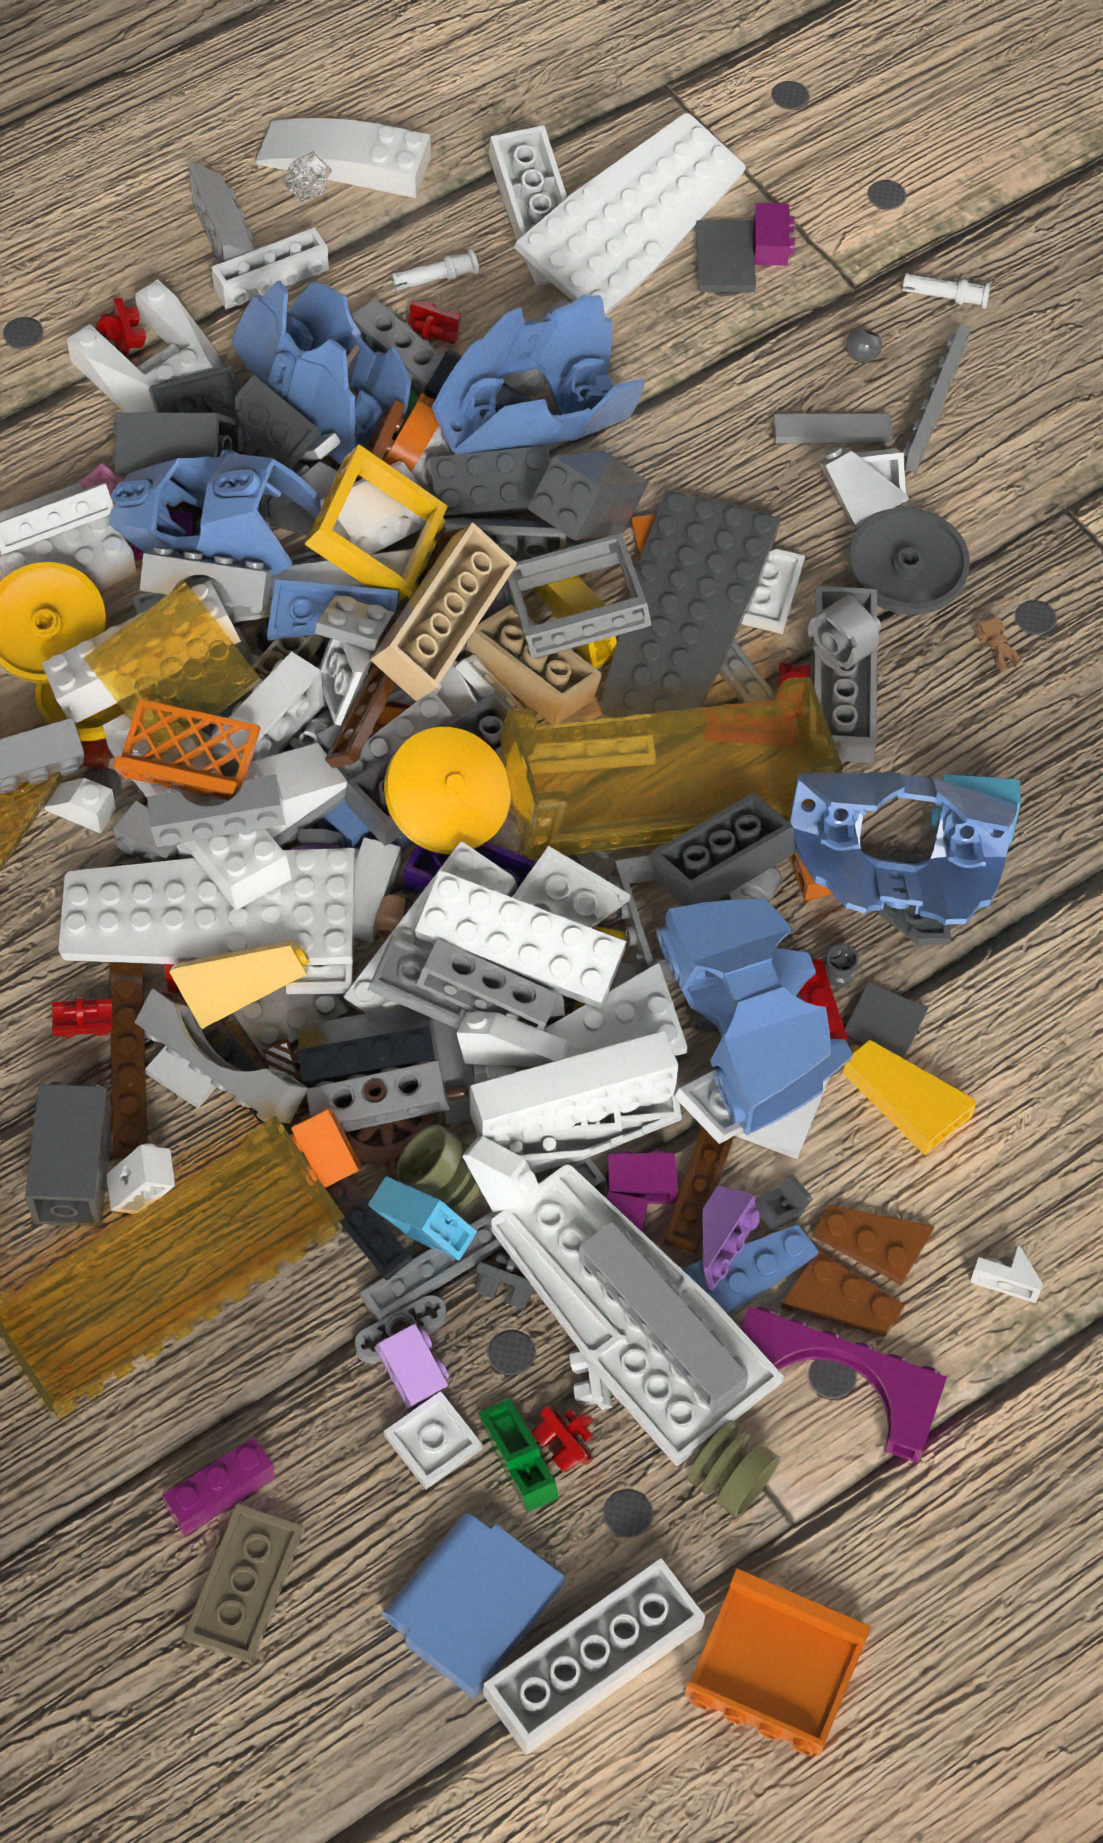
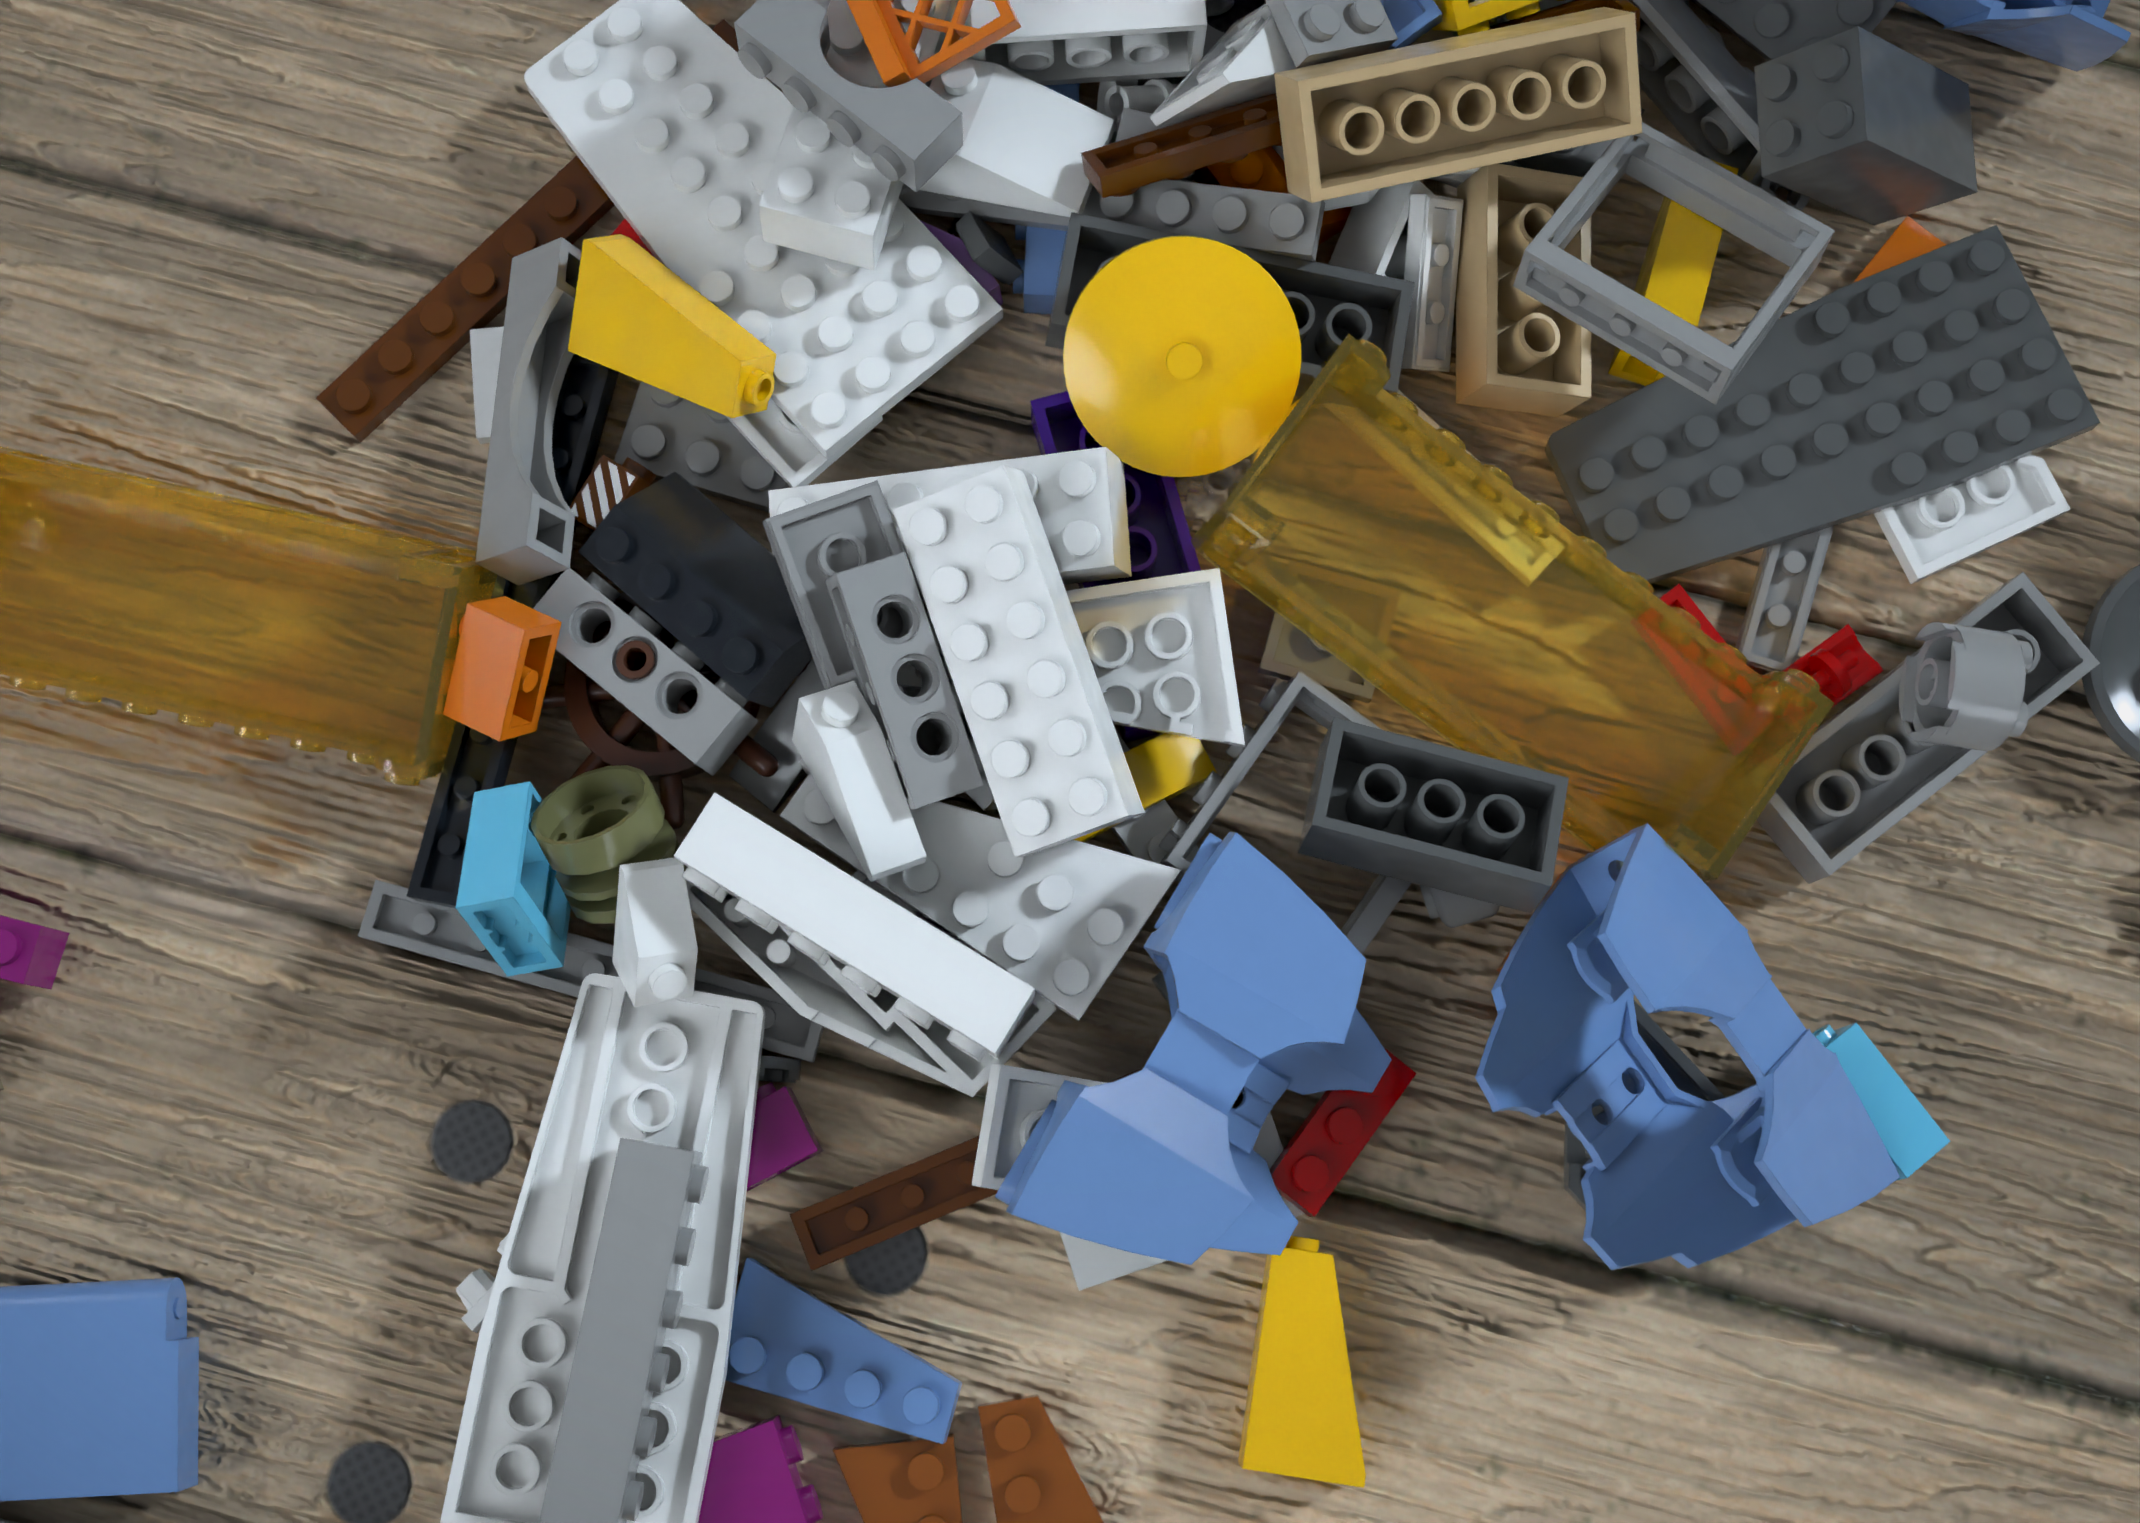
camera: 50 degrees right, 20 degrees up
dark grey brick [25,1082,113,1226] -> none
red hips [52,996,113,1038] -> none
white brick [106,1144,175,1215] -> none
white brick [354,838,401,943] -> none
light grey beam [355,1295,446,1363] -> none
lavender brick [374,1324,449,1409] -> none
medium nougat head [375,893,414,940] -> none
white plate [384,1391,483,1490] -> none
dark grey hips [476,1253,537,1310] -> none
green slope [478,1398,559,1513] -> none
red hips [531,1406,594,1473] -> none
magenta brick [607,1150,677,1204] -> none
medium lavender slope [703,1185,760,1290] -> none
dark grey bracket [755,1175,812,1231] -> none
dark grey wheel [824,944,859,987] -> none
dark grey tile [845,982,928,1059] -> none

